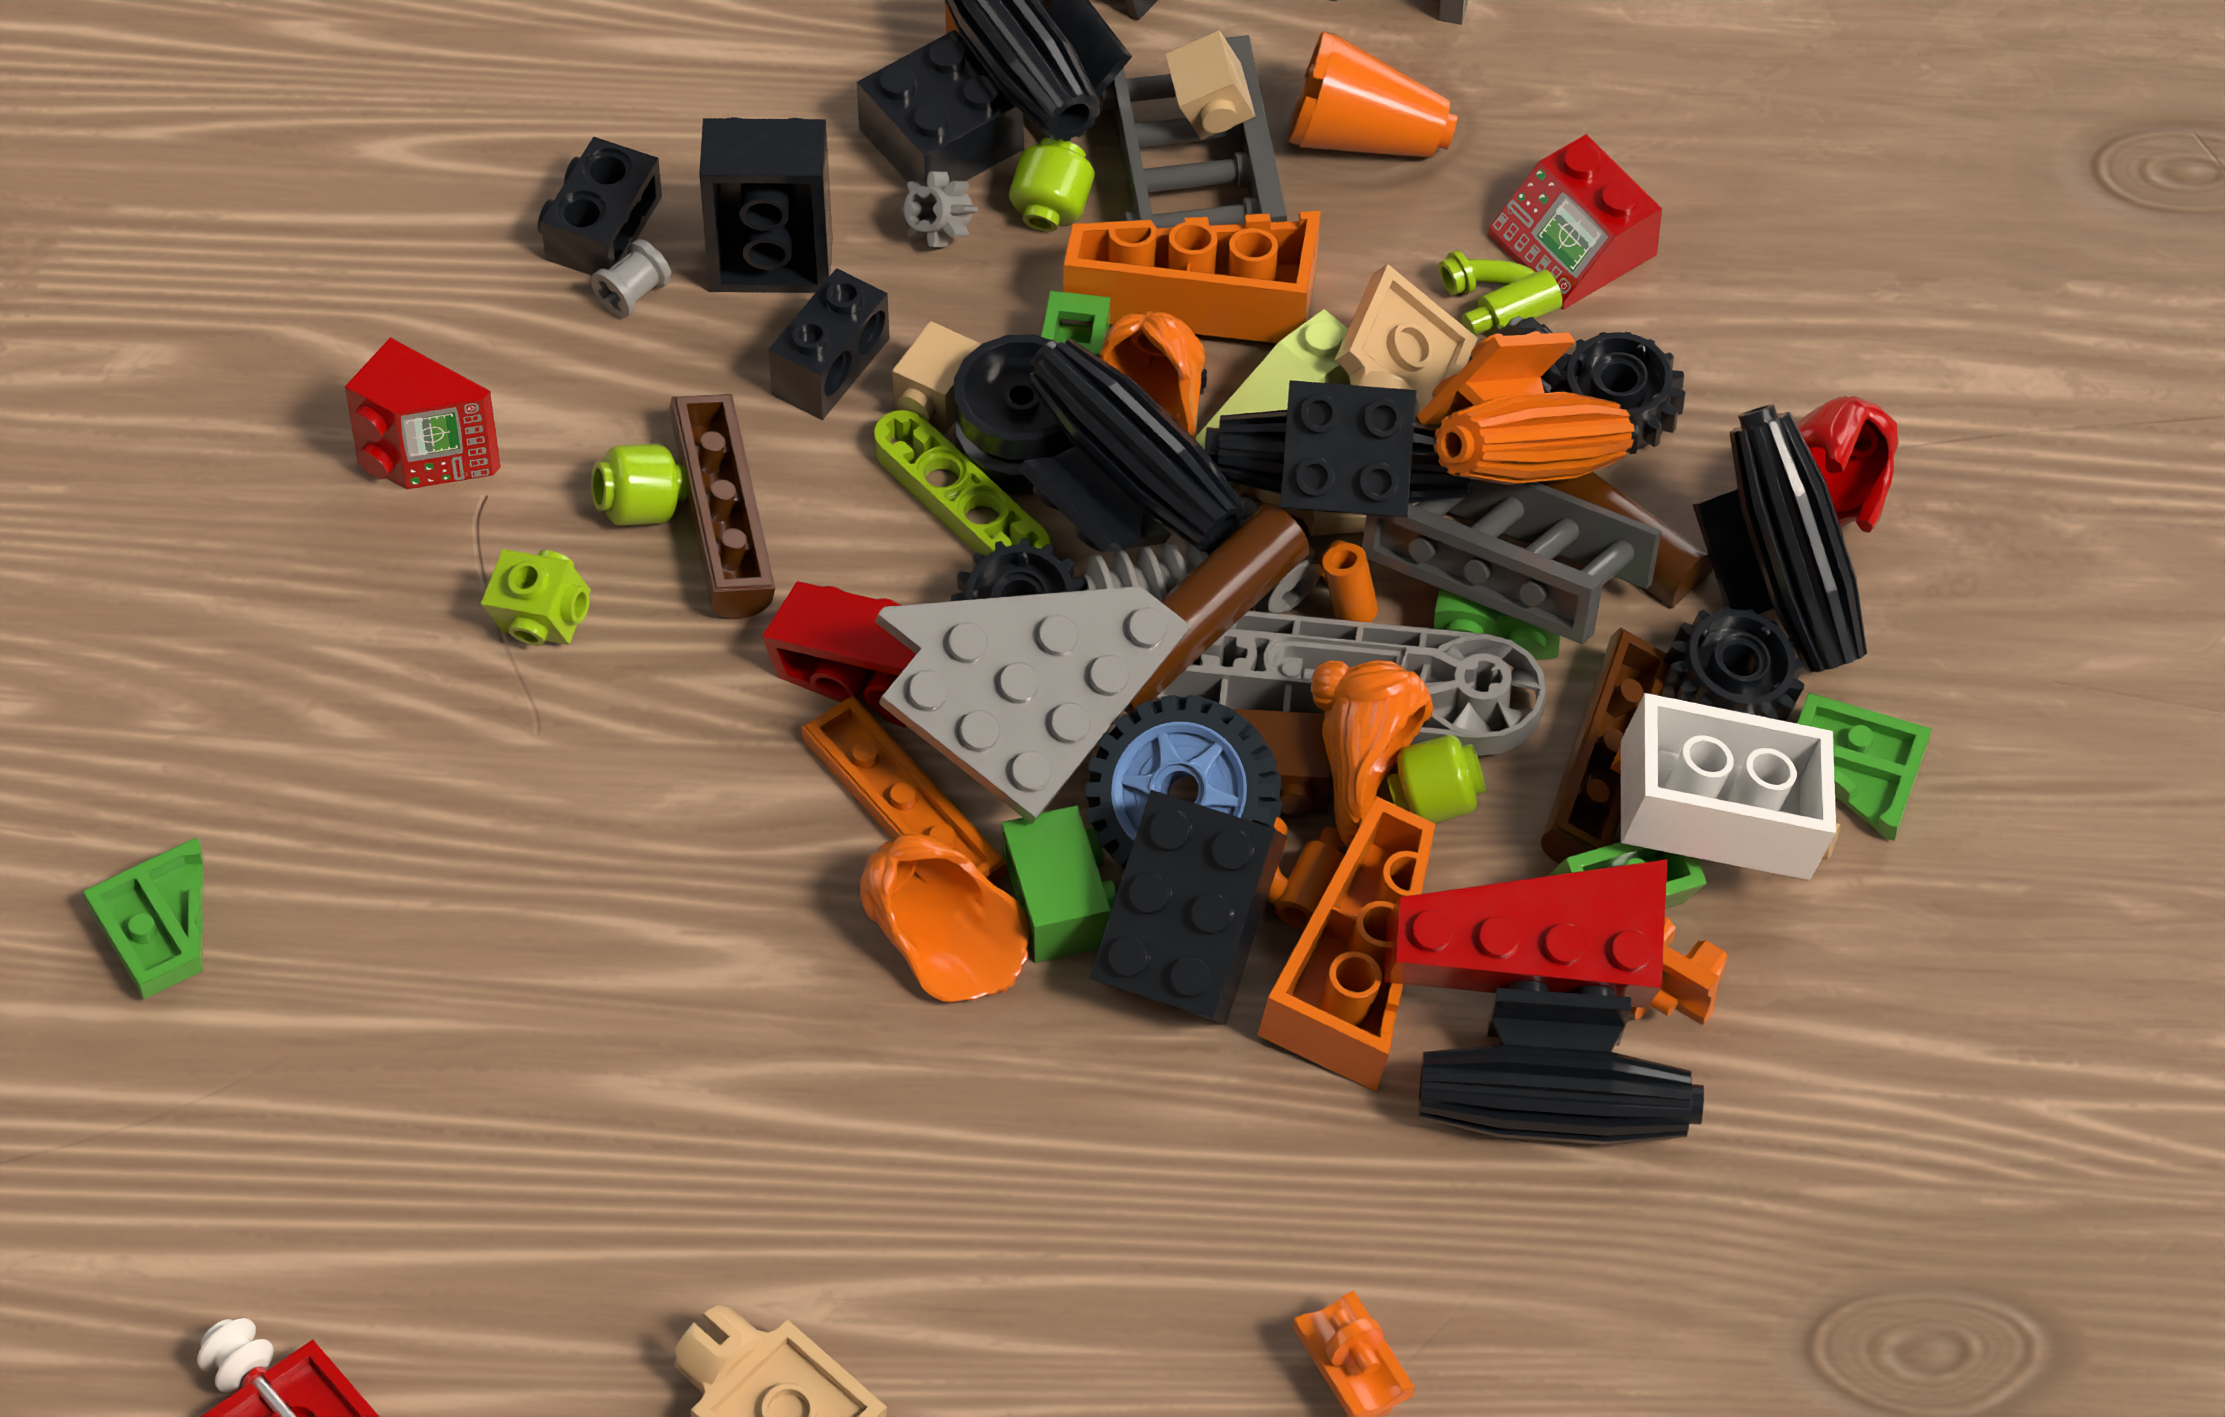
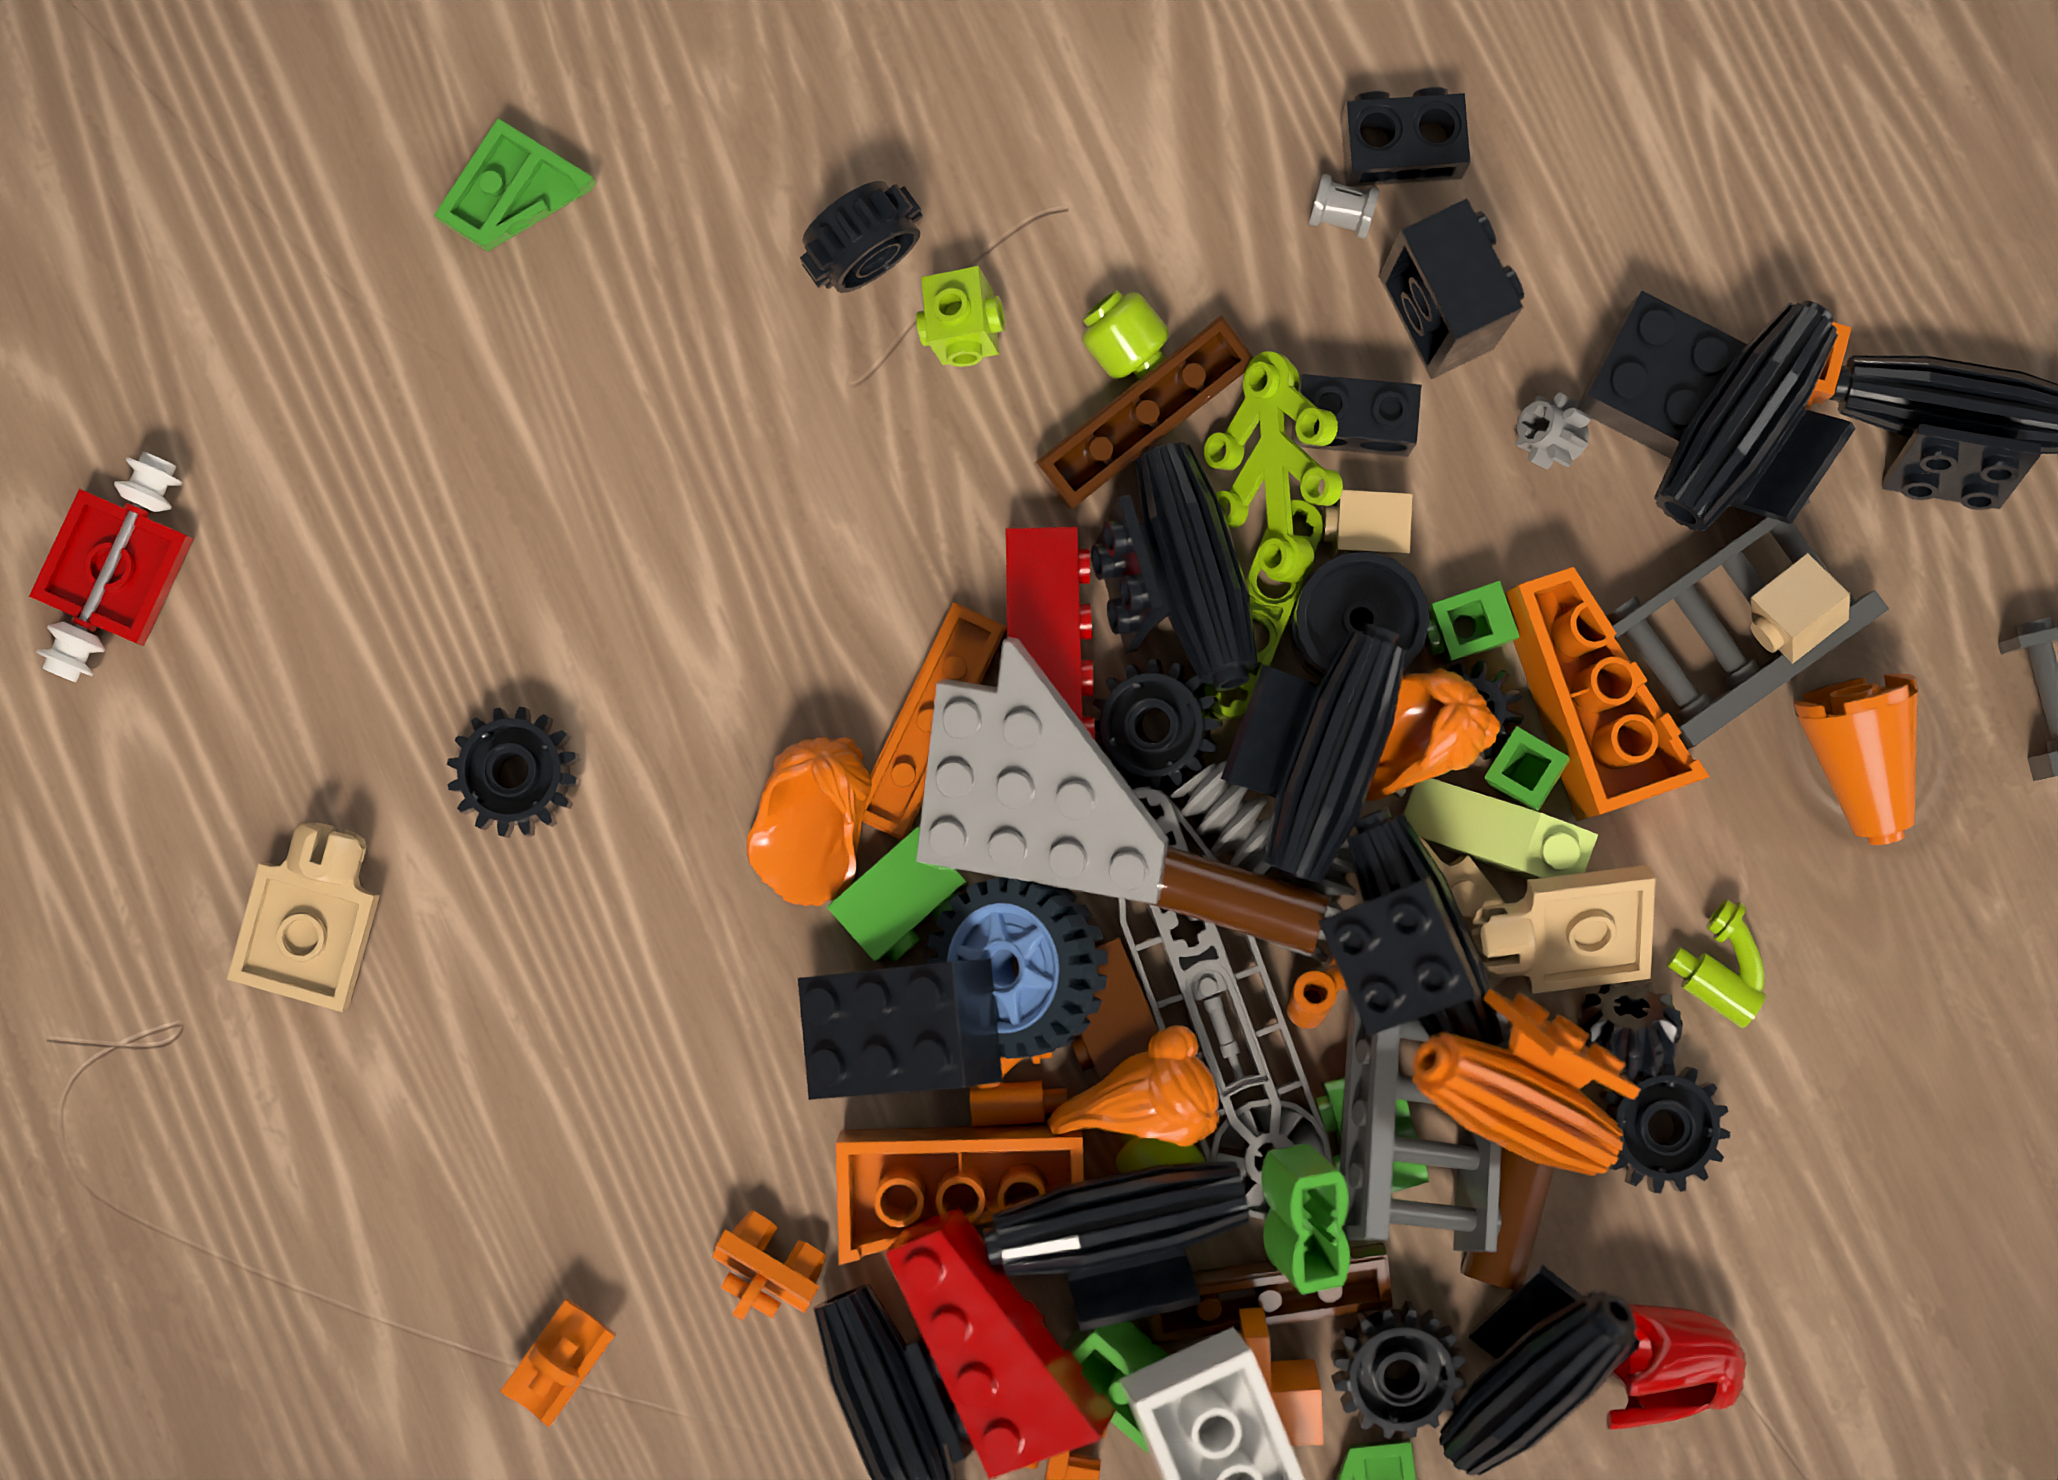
camera: 65 degrees right, 30 degrees up
red slope [345,337,501,489] -> none
lime head [1009,138,1095,232] -> none
red slope [1488,134,1662,310] -> none
none -> black gear [447,706,581,838]
none -> orange hips [712,1210,826,1321]
none -> black gear [800,181,923,293]
none -> black plate [983,1161,1250,1332]
none -> black plate [1091,442,1258,691]
none -> lime plant [1204,351,1343,583]
none -> bright green brick [1261,1143,1350,1294]
none -> bright green brick [1484,726,1570,812]

